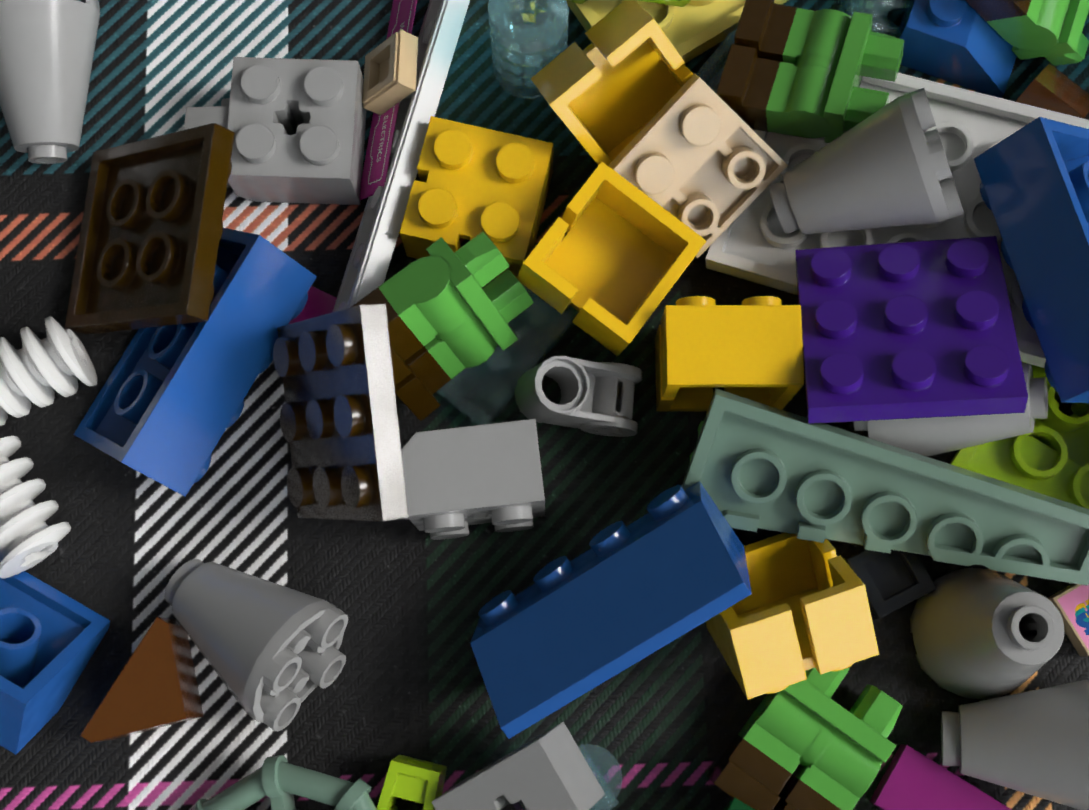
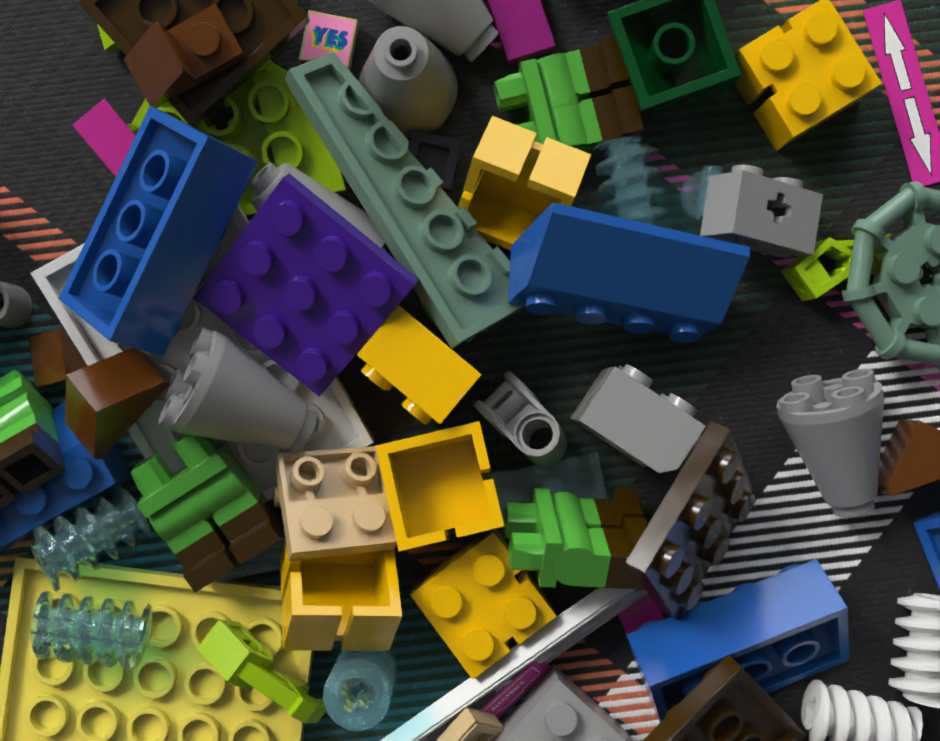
camera: 140 degrees left, 10 degrees up
none -> reddish brown slope [65,348,171,460]
none -> clear light blue piece [593,136,669,229]

